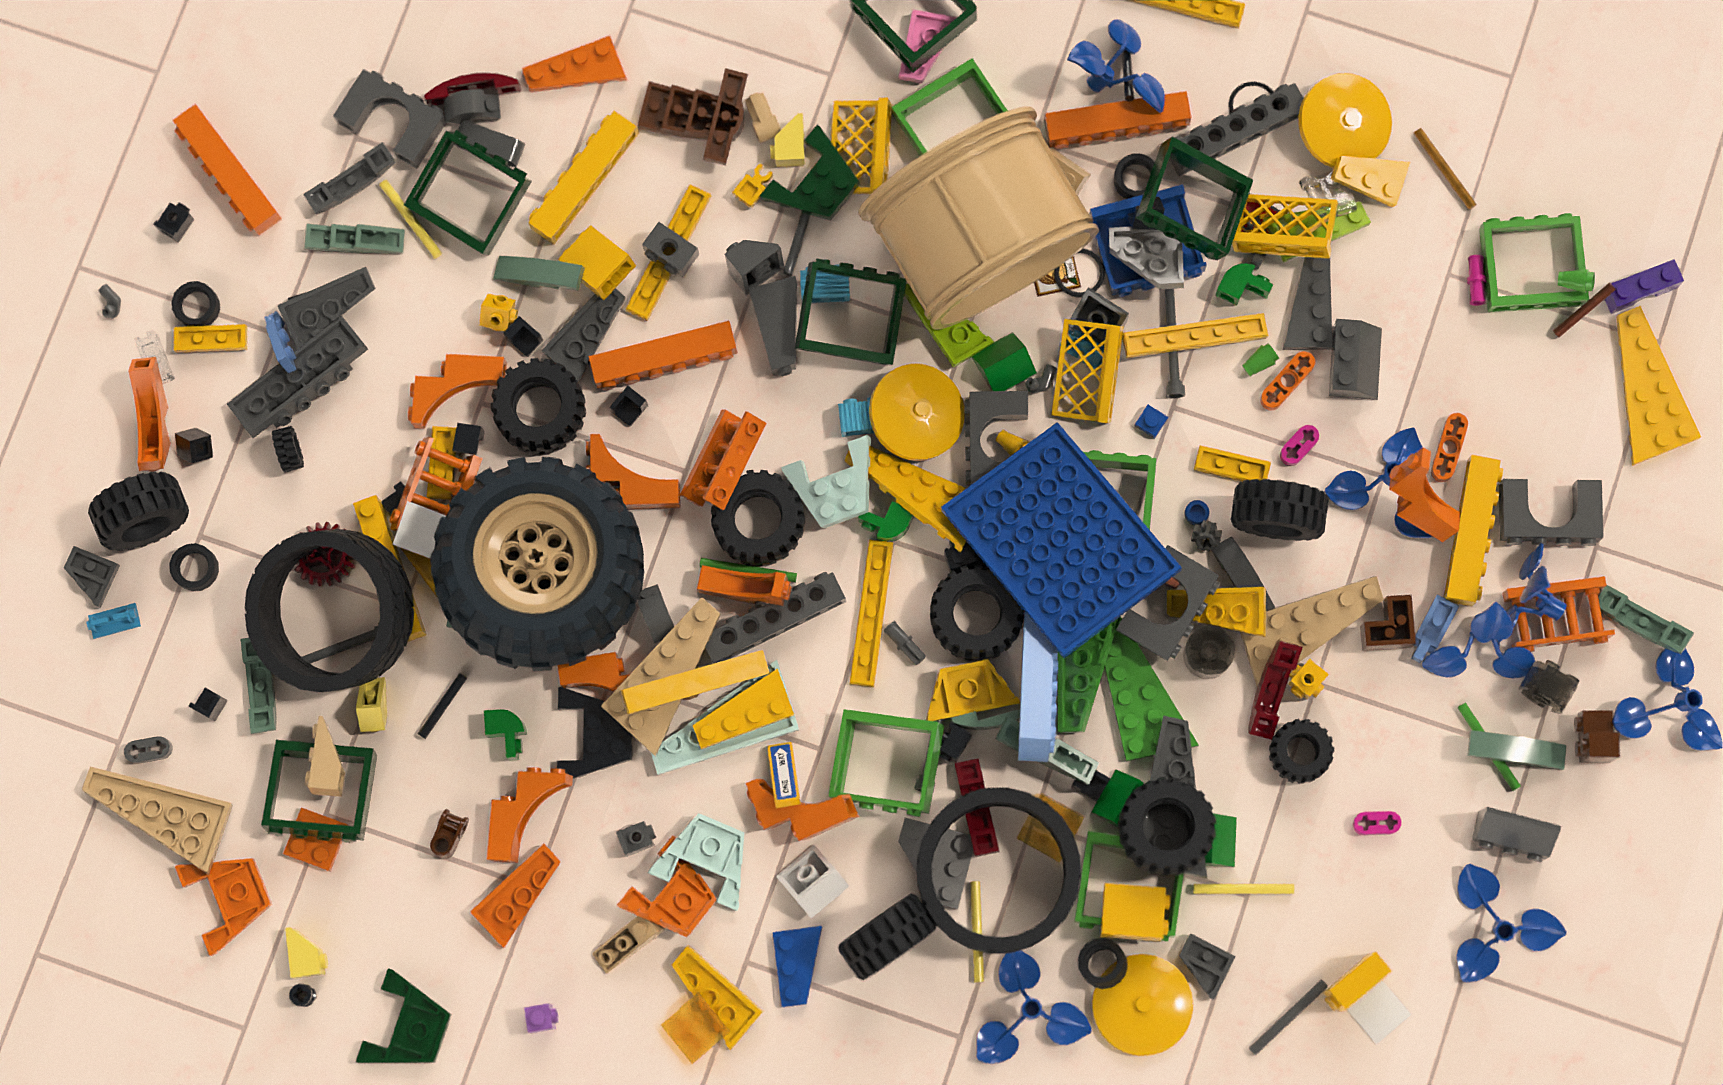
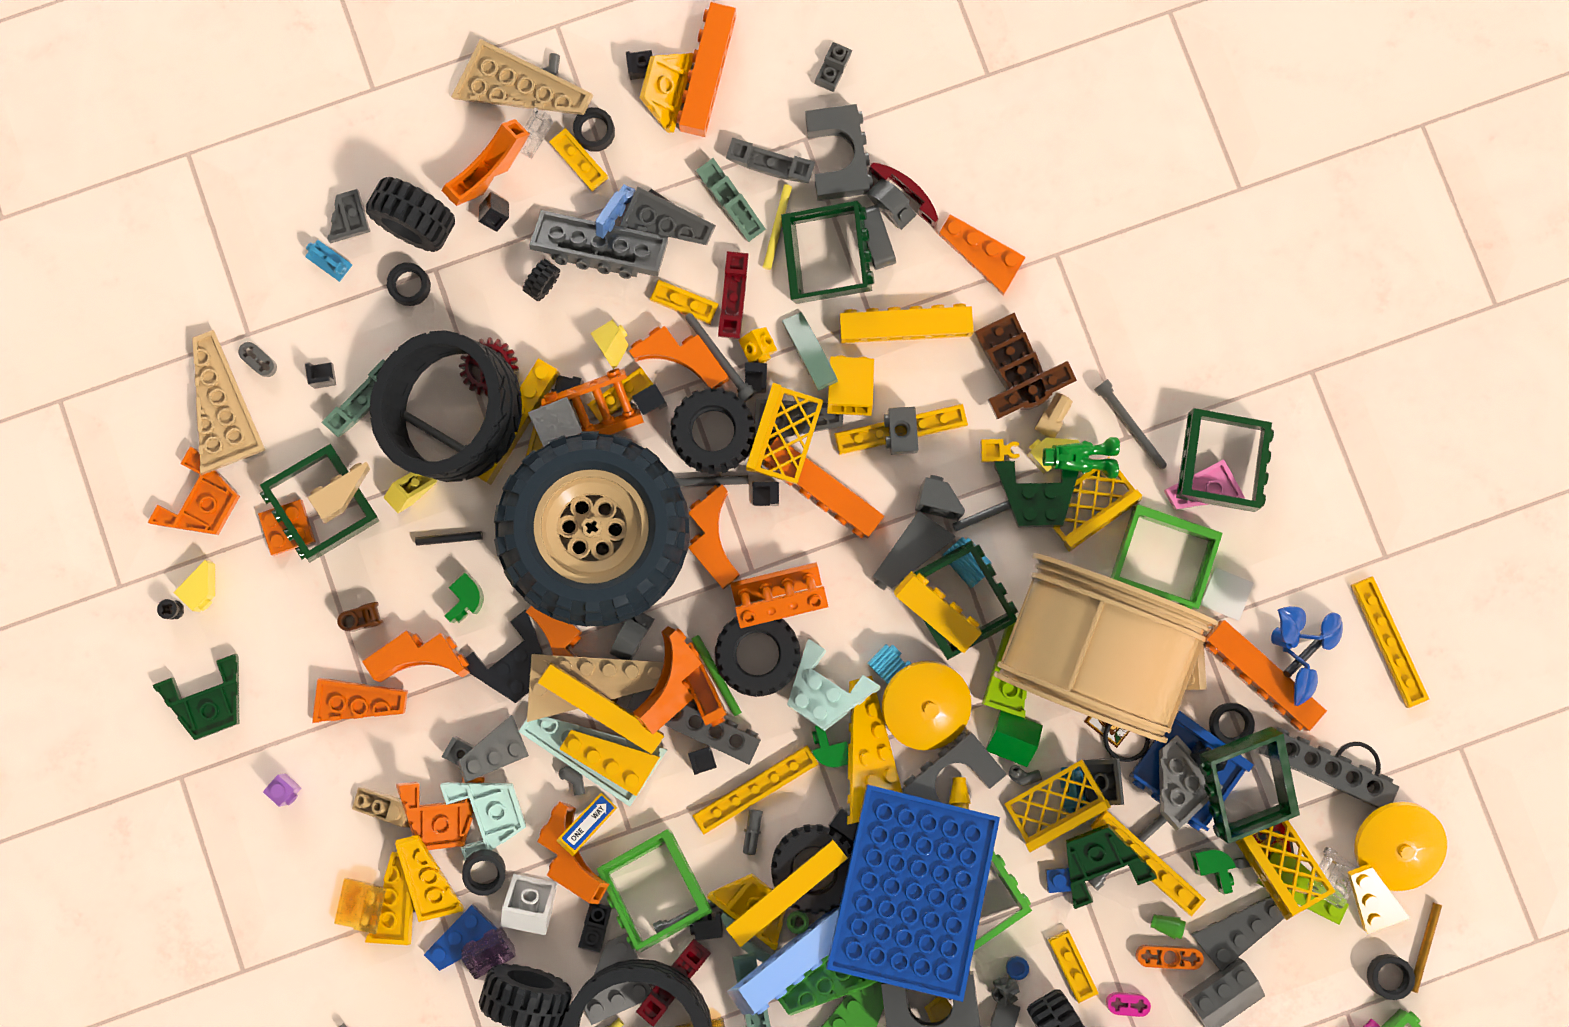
camera: 45 degrees right, 5 degrees up
none -> yellow wing [395,835,463,922]
none -> tan wing [451,39,593,115]
none -> dark grey wing [457,715,529,783]
none -> clear purple brick [461,927,516,979]
none -> black tyre [462,849,506,896]
none -> dark grey arm [558,766,585,796]
none -> black slope [578,903,612,953]
none -> light yellow slope [590,319,629,369]
none -> orange arch [633,626,702,734]
none -> yellow wing [639,53,693,133]
none -> yellow tile [650,280,719,325]
none -> dark grey bar [676,475,749,487]
none -> dark grey piece [685,313,757,402]
none -> black panel [688,746,717,775]
none -> dark red slope [718,251,749,339]
none -> yellow tile [726,840,848,947]
none -> yellow fence [746,383,824,485]
none -> bright green cone [786,910,809,934]
none -> dark grey slope [814,42,853,92]
none -> yellow brick [894,571,982,653]
none -> green piece [1042,437,1120,479]
none -> dark green wing [1066,824,1157,909]
none -> dark grey piece [1094,379,1167,469]
none -> white sticker [1201,567,1254,621]
none -> black tyre [1367,954,1415,1000]

